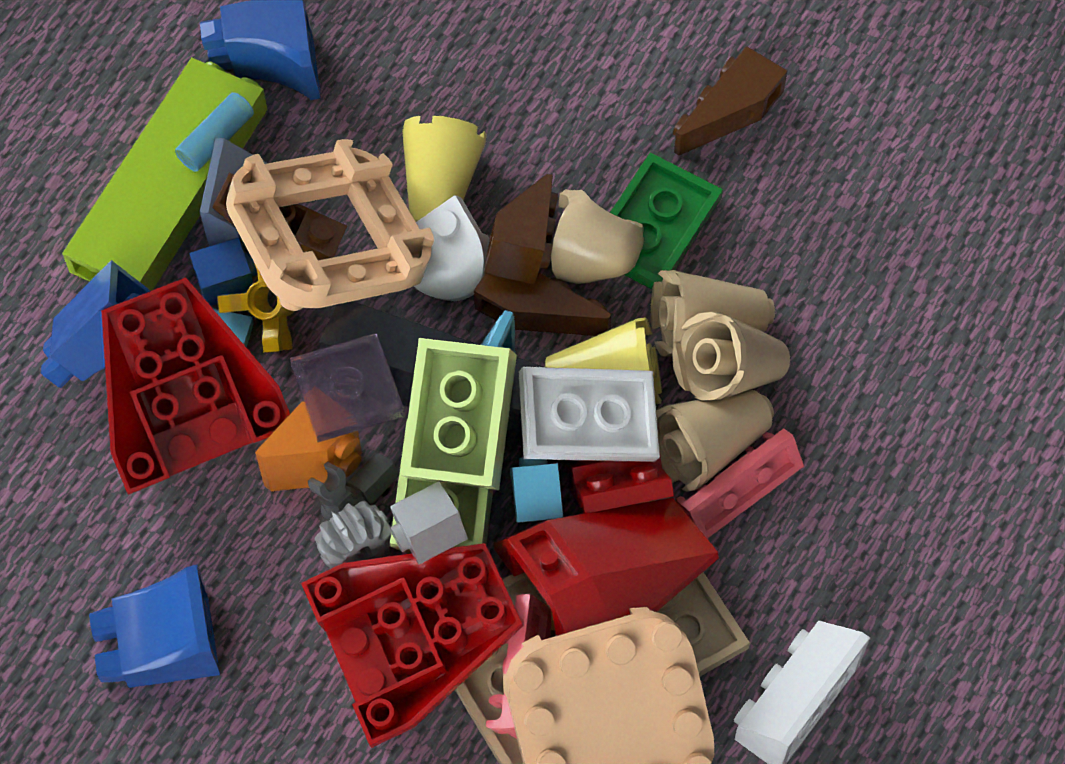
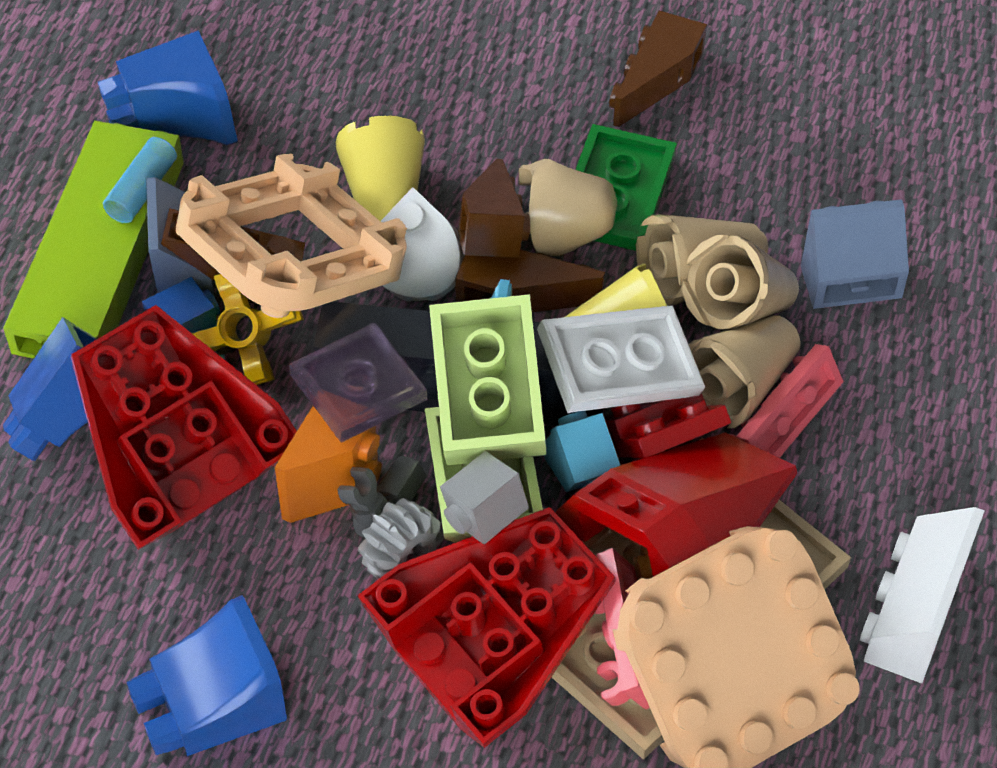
camera: 15 degrees left, 10 degrees down
none -> sand blue slope [801,199,909,309]

